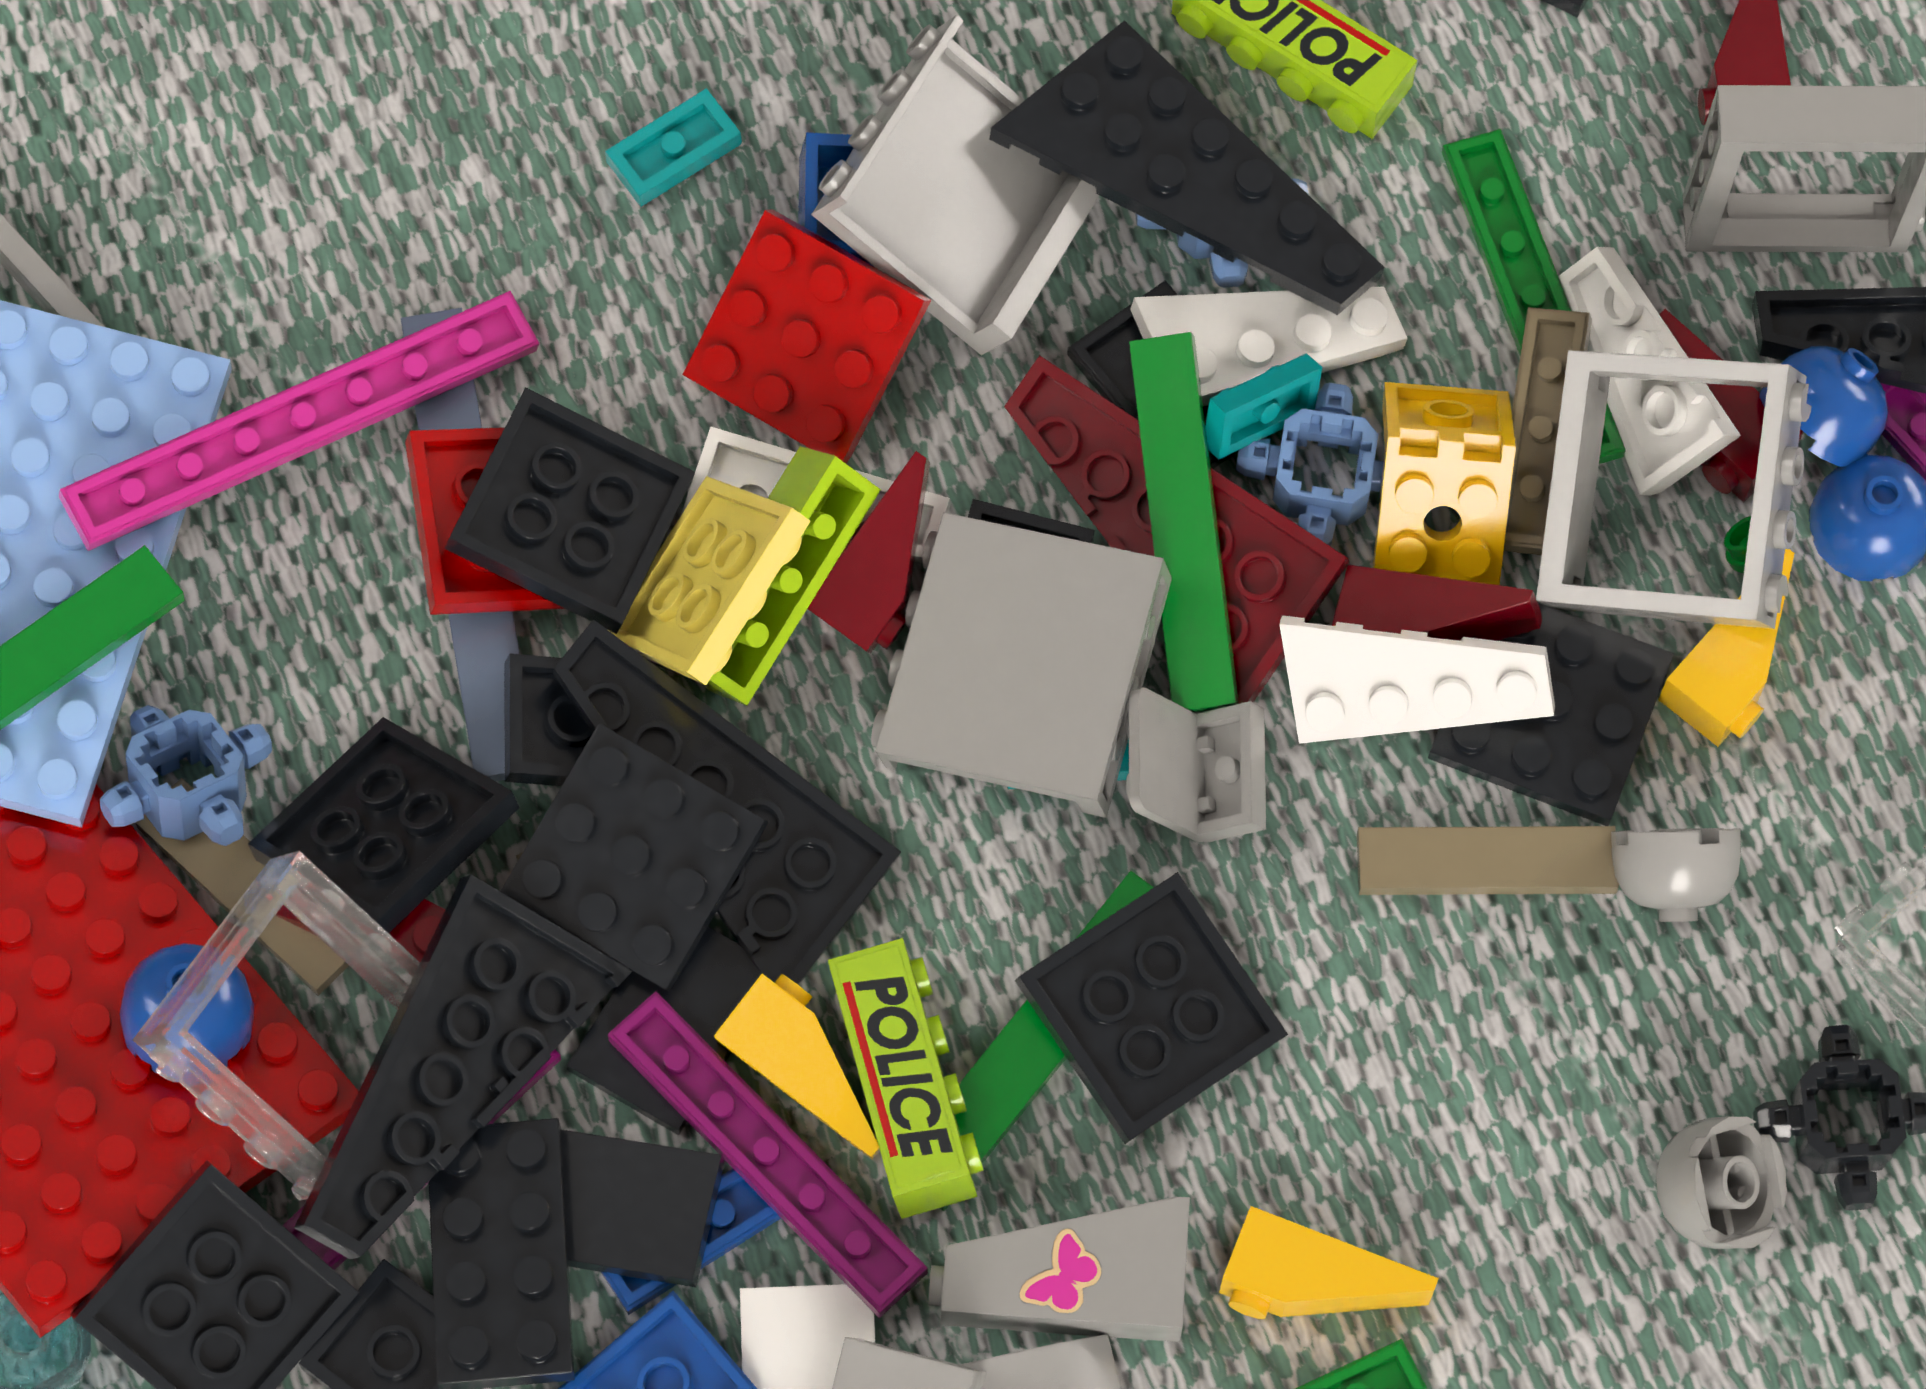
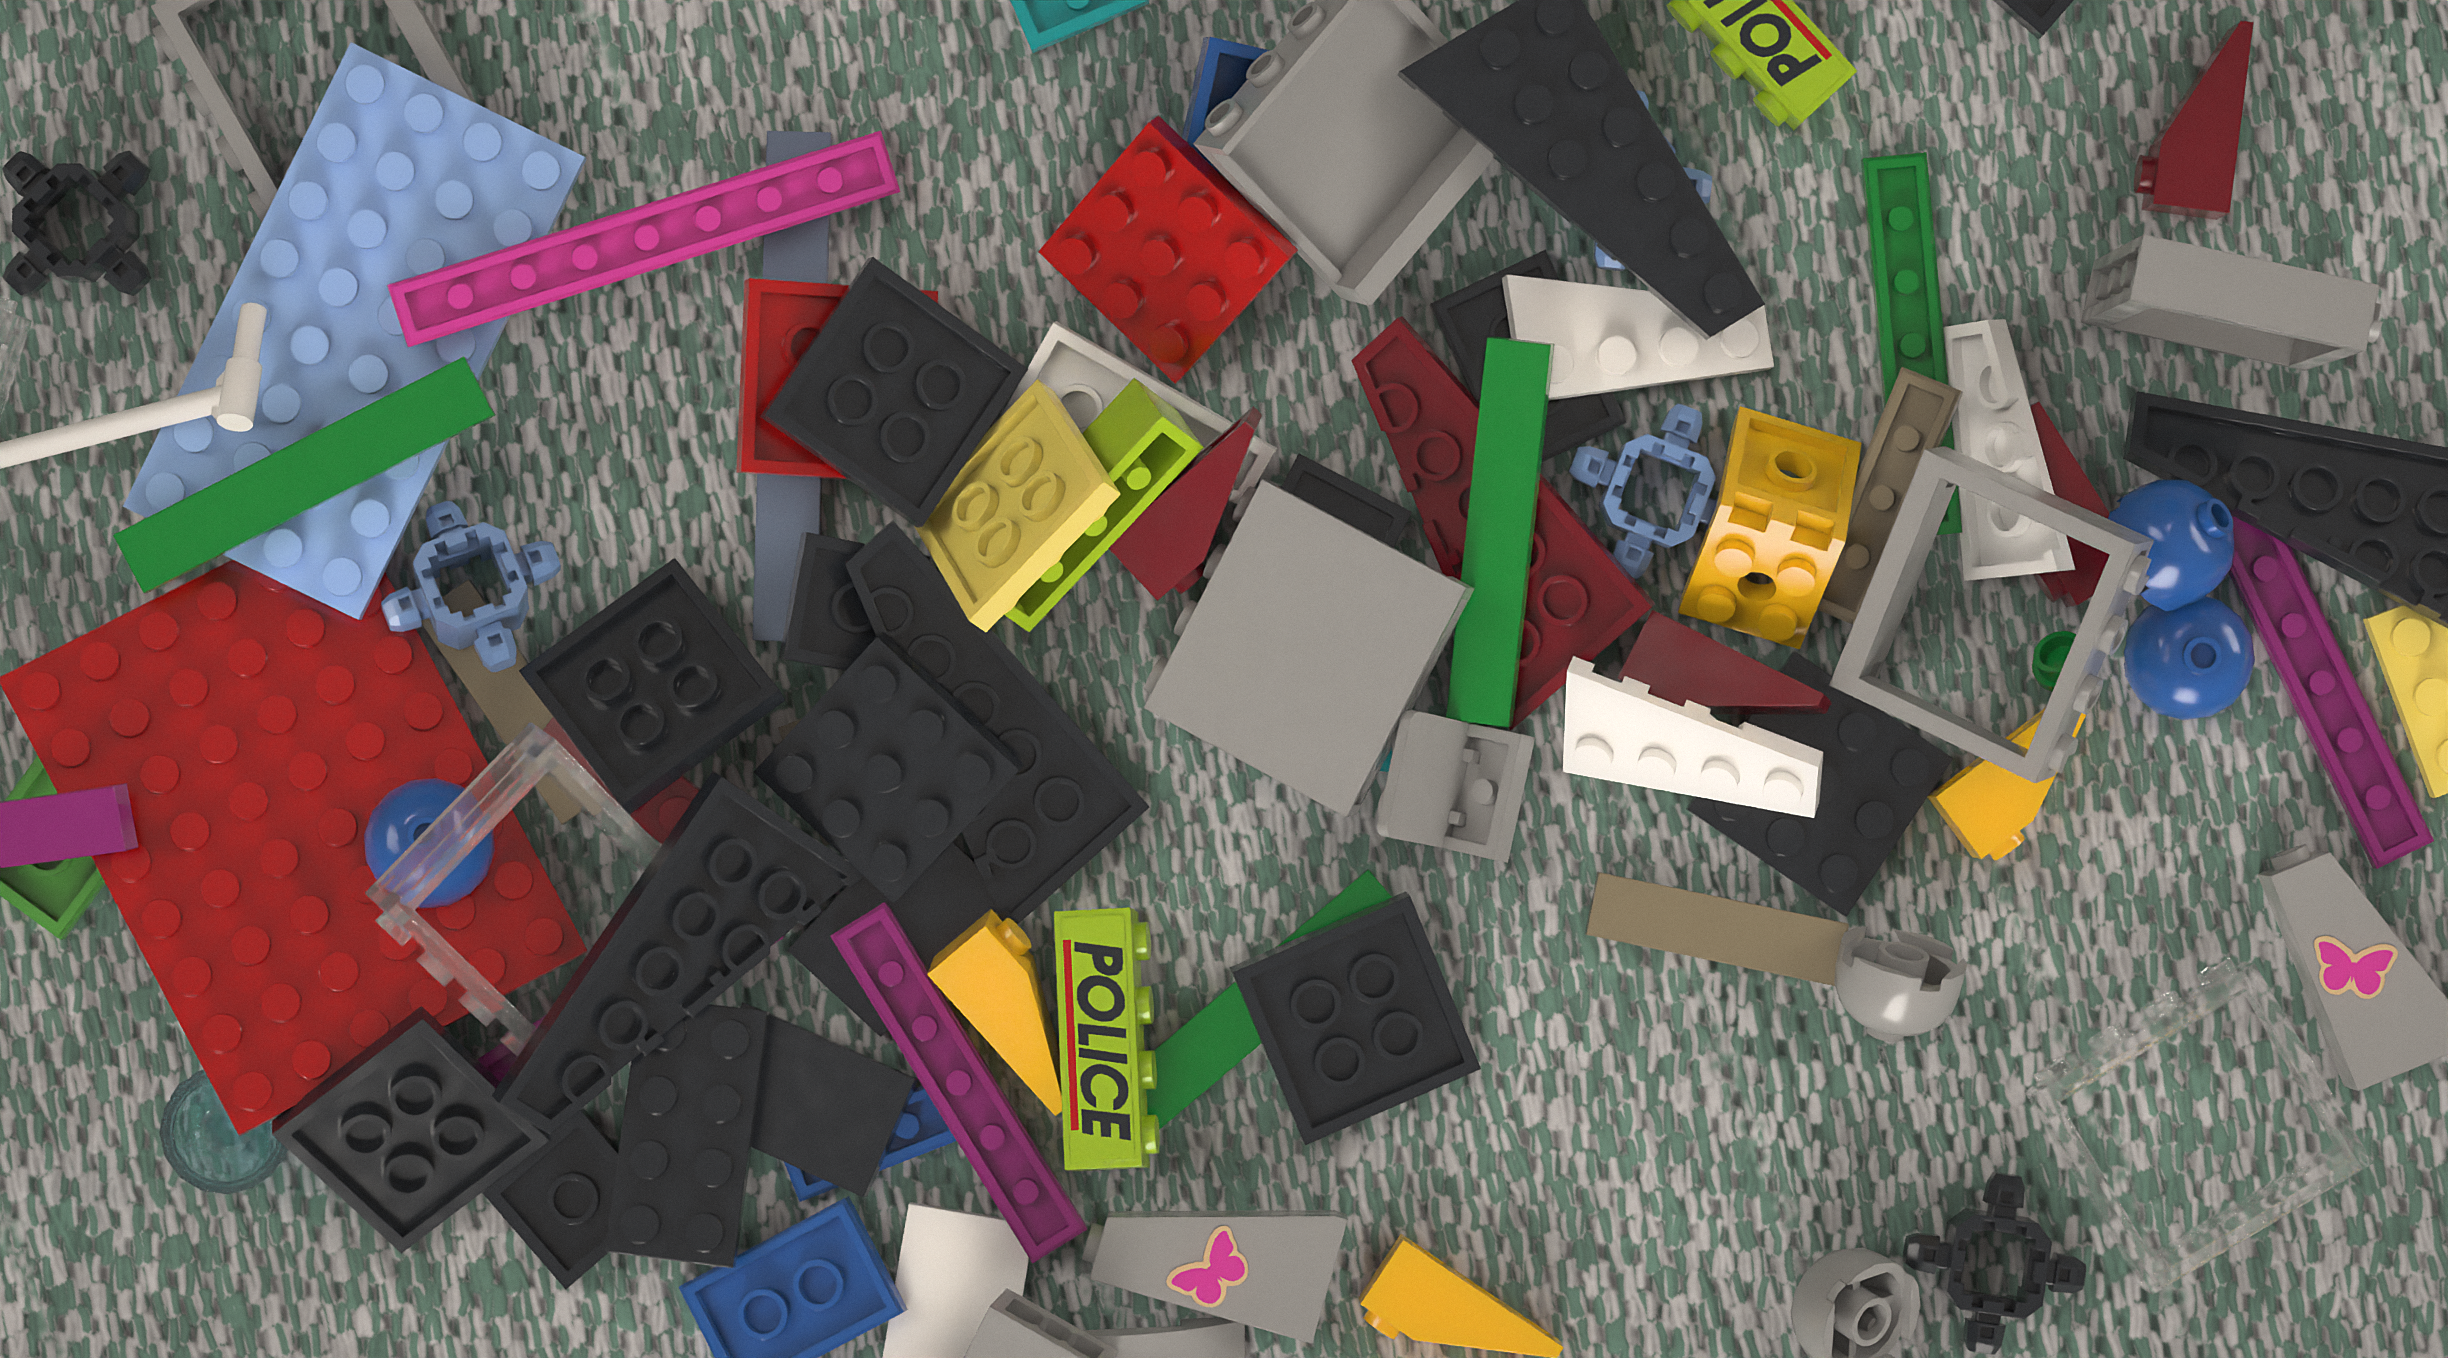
camera: 15 degrees right, 20 degrees up
teal plate [1205,353,1323,460] -> none

